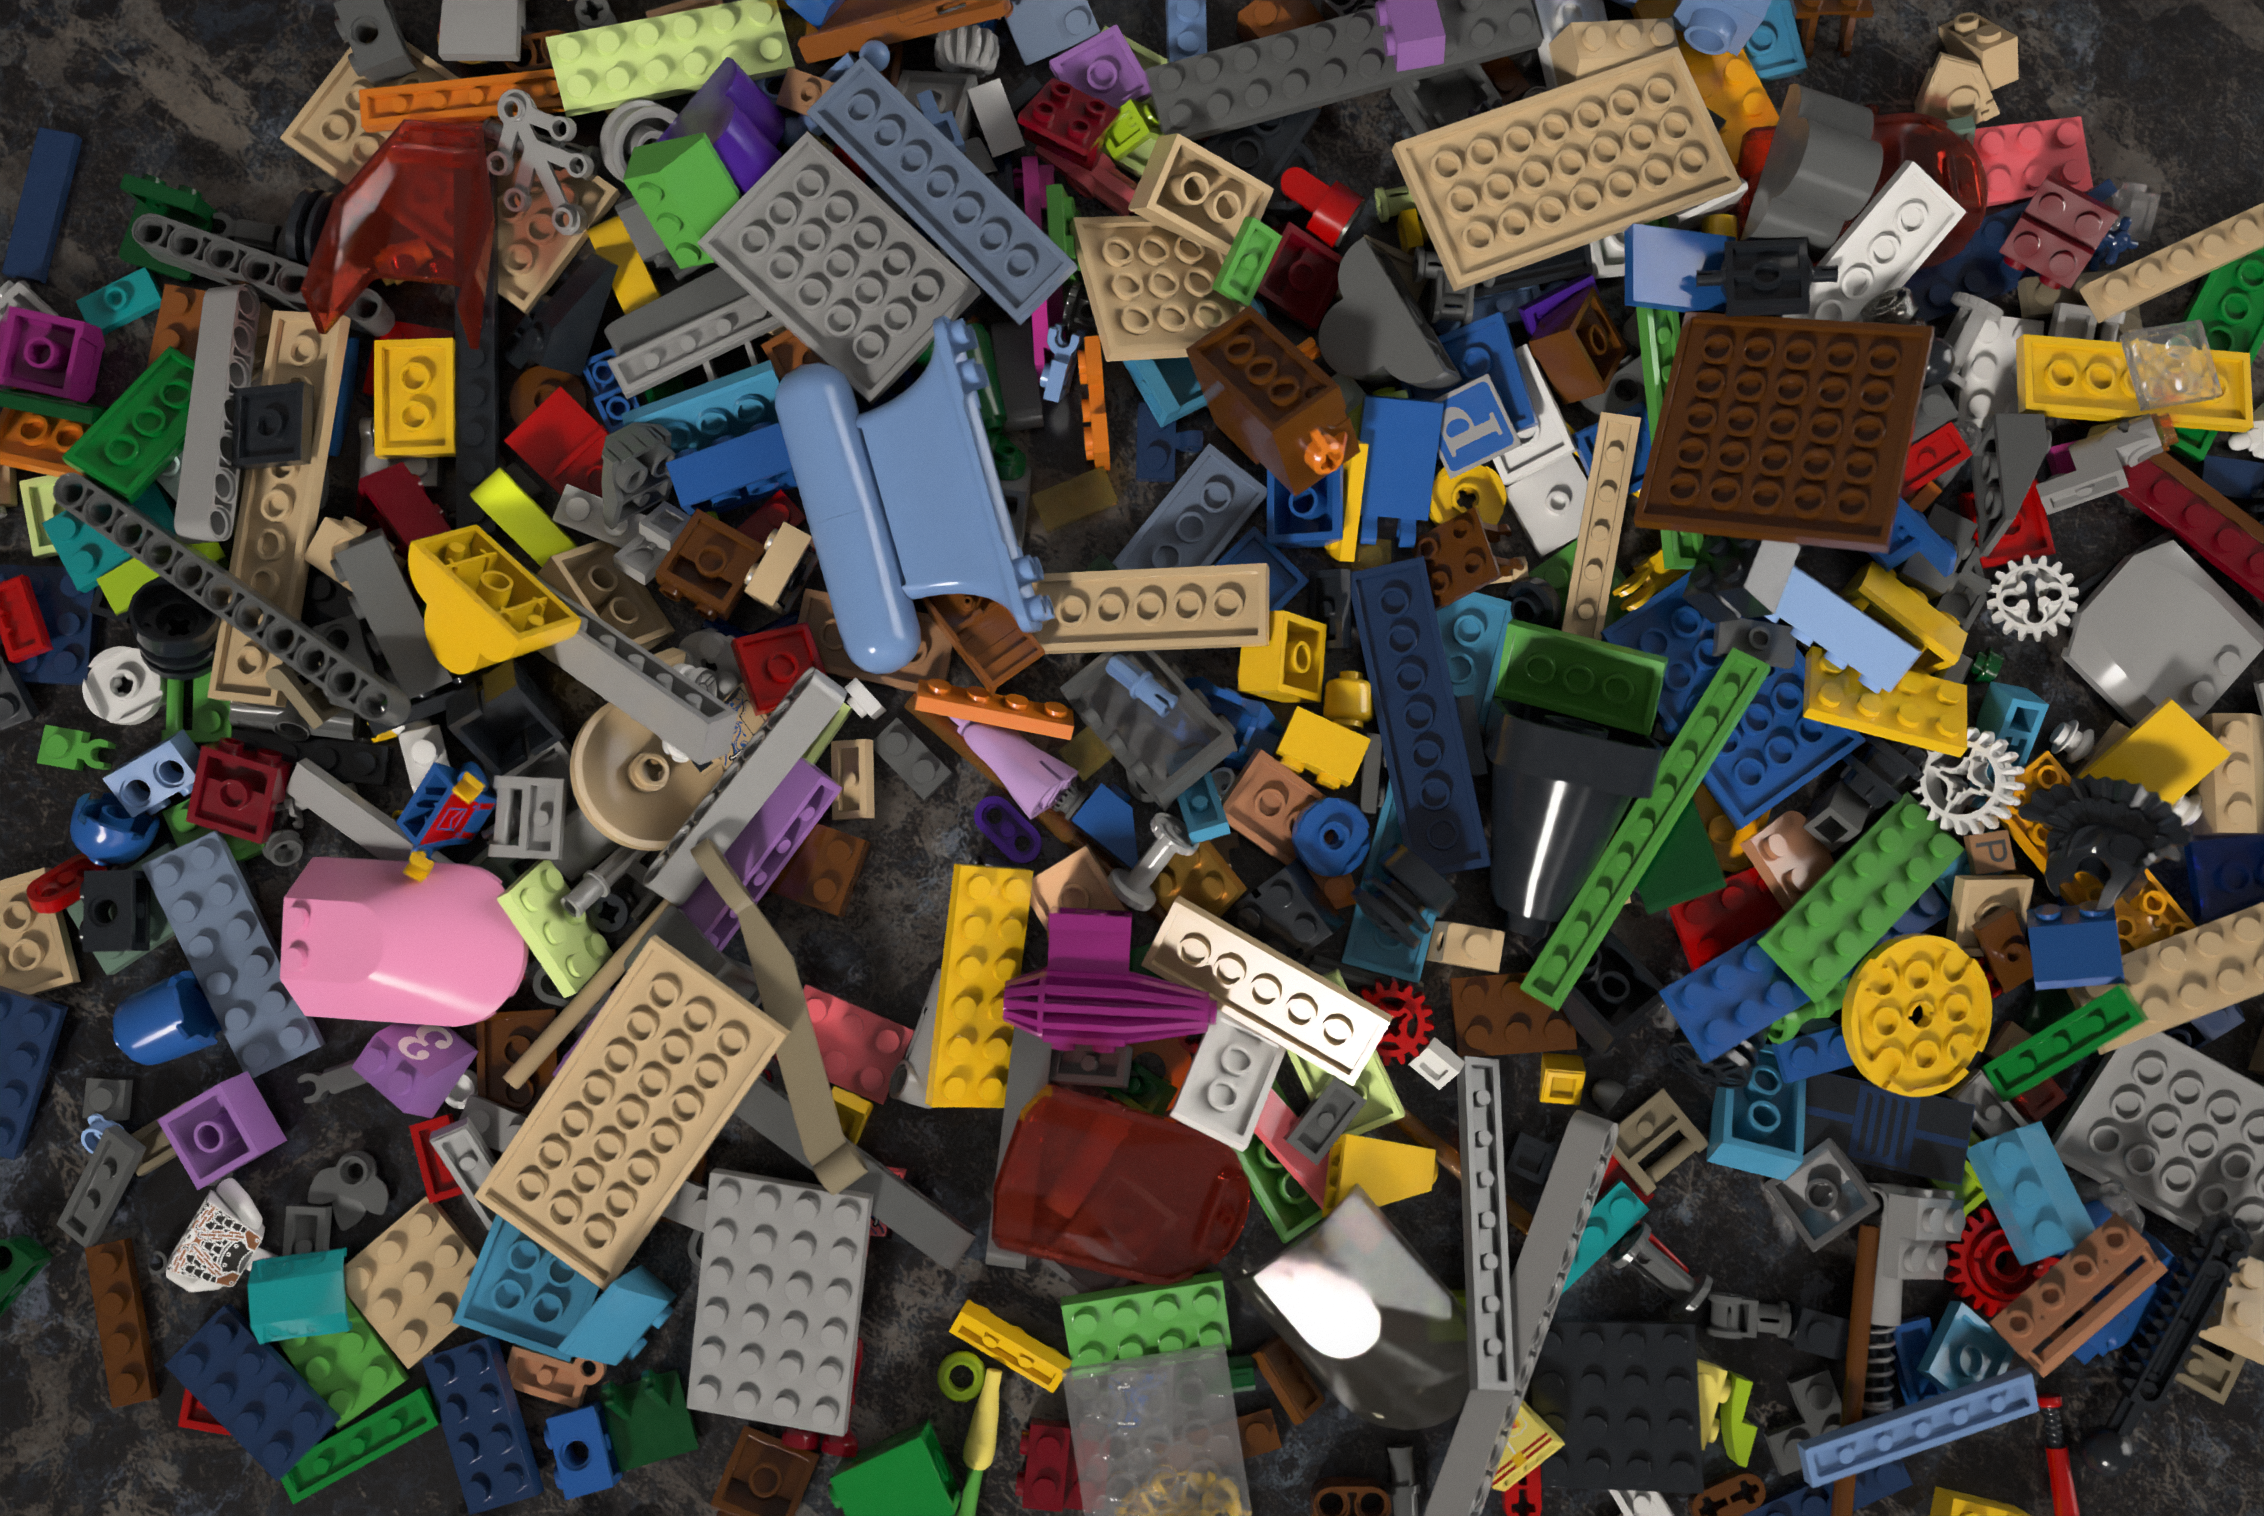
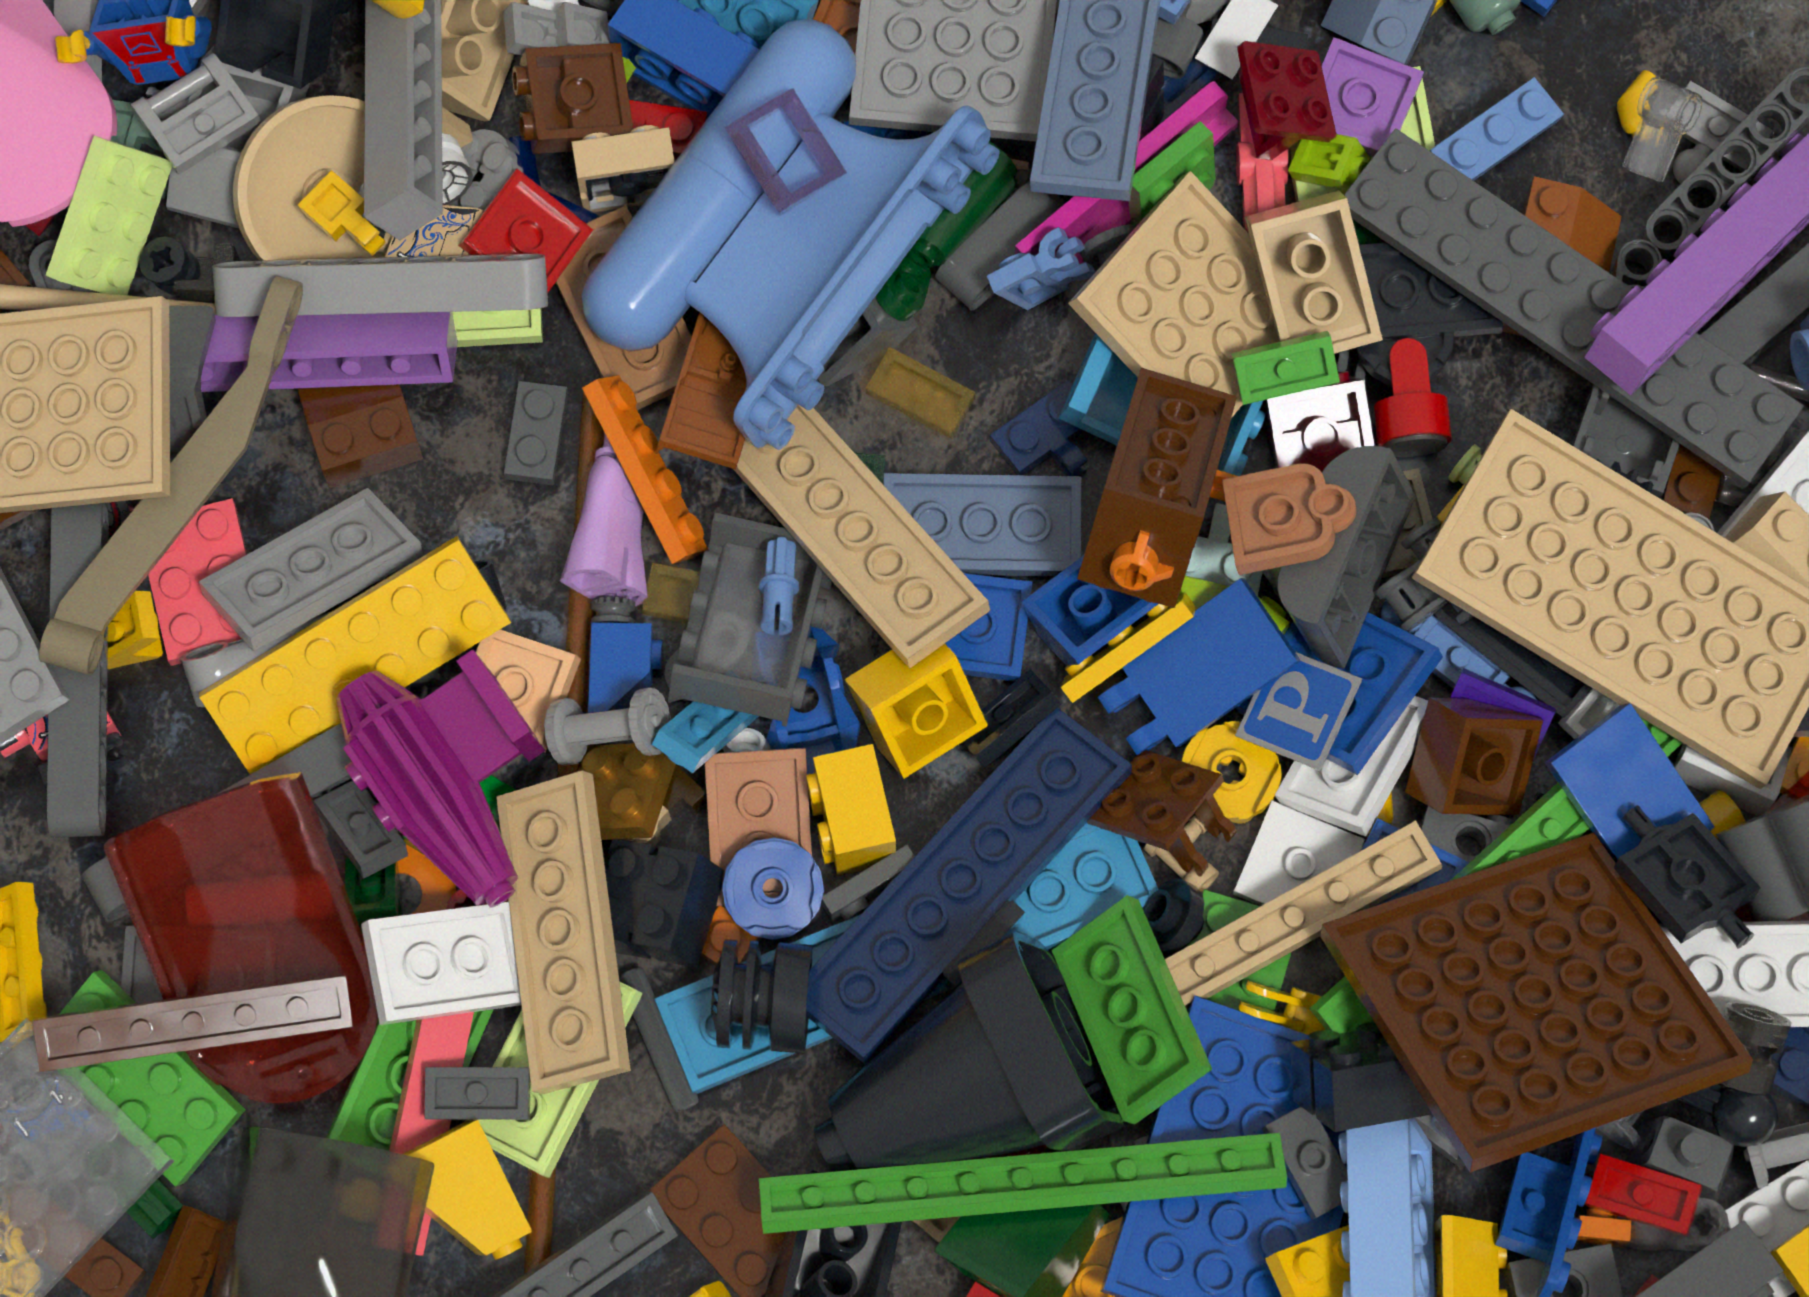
camera: 50 degrees right, 10 degrees down
light grey axle [560,845,649,918] -> none
tan plate [831,739,875,821] -> none
white plate [844,677,887,721] -> none
dark purple plate [974,796,1042,864] -> none
orange plate [1077,335,1111,471] -> none
yellow head [1323,671,1375,730] -> none
clear yellow plate [1350,539,1392,573] -> none
red gear [1361,977,1434,1066] -> none
white plate [1408,1037,1465,1090] -> none
tan torso [1425,921,1505,973] -> none
none -> plate [32,973,353,1072]
none -> light grey plate [199,488,423,651]
none -> yellow plate [298,170,386,256]
none -> clear purple tile [725,88,847,216]
none -> nougat plate [1222,464,1357,575]

